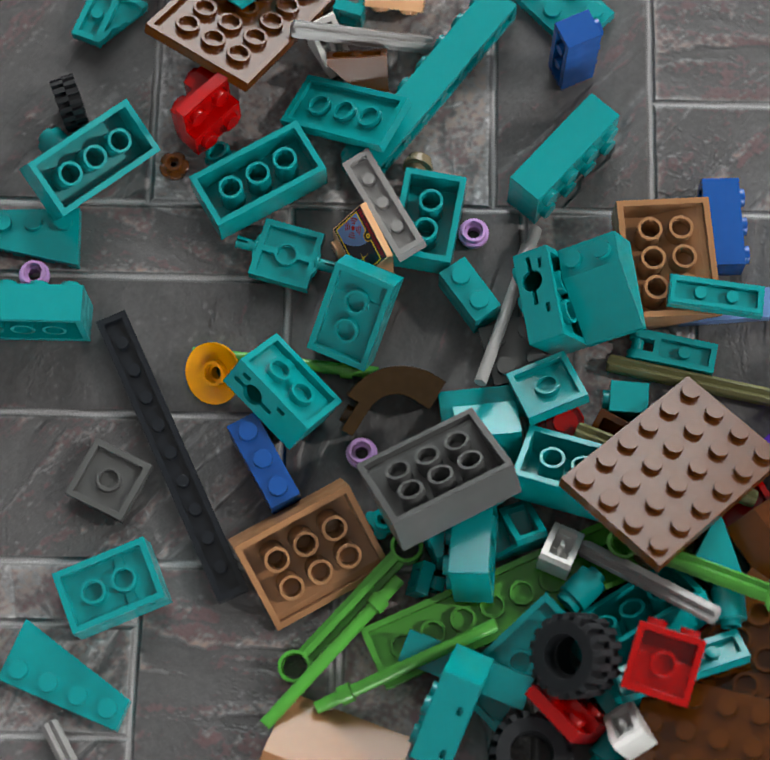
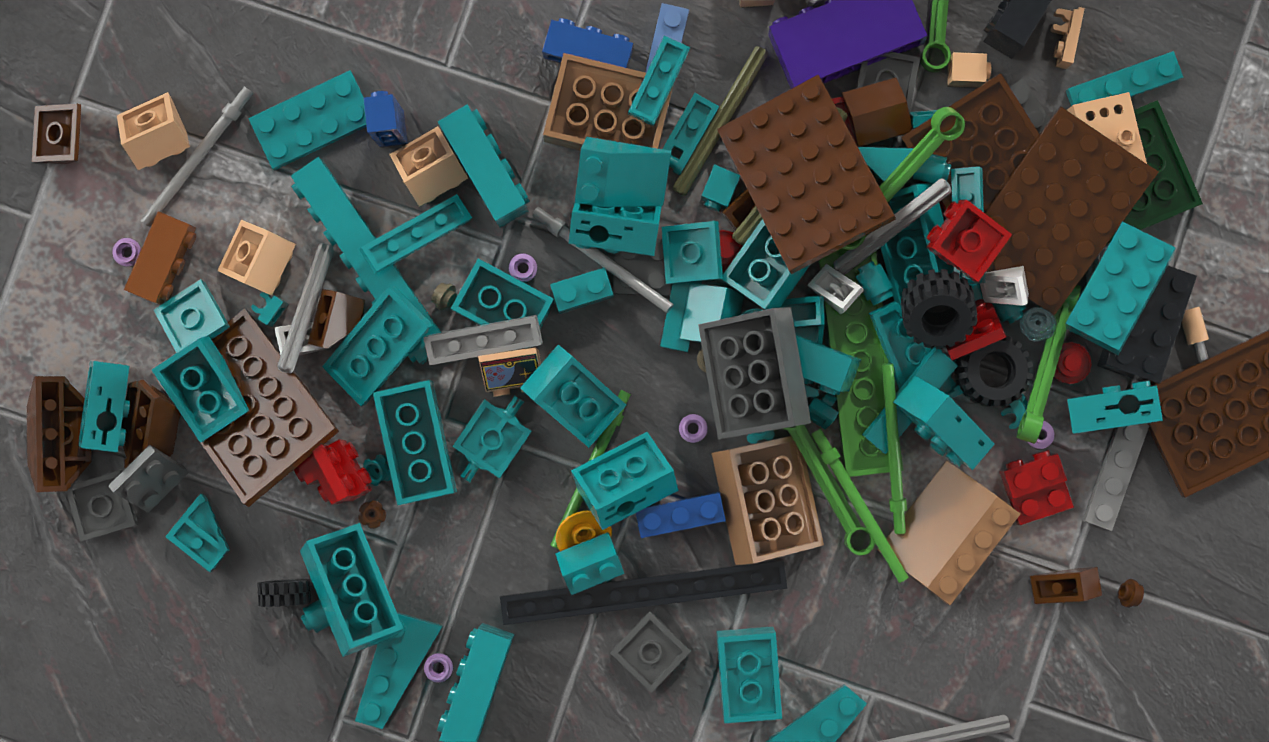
camera: 75 degrees left, 15 degrees up
dark brown arch [339,366,446,436] -> none
none -> teal plate [360,194,472,274]
none -> light nougat slope [390,126,468,207]
none -> teal brick [555,532,625,595]

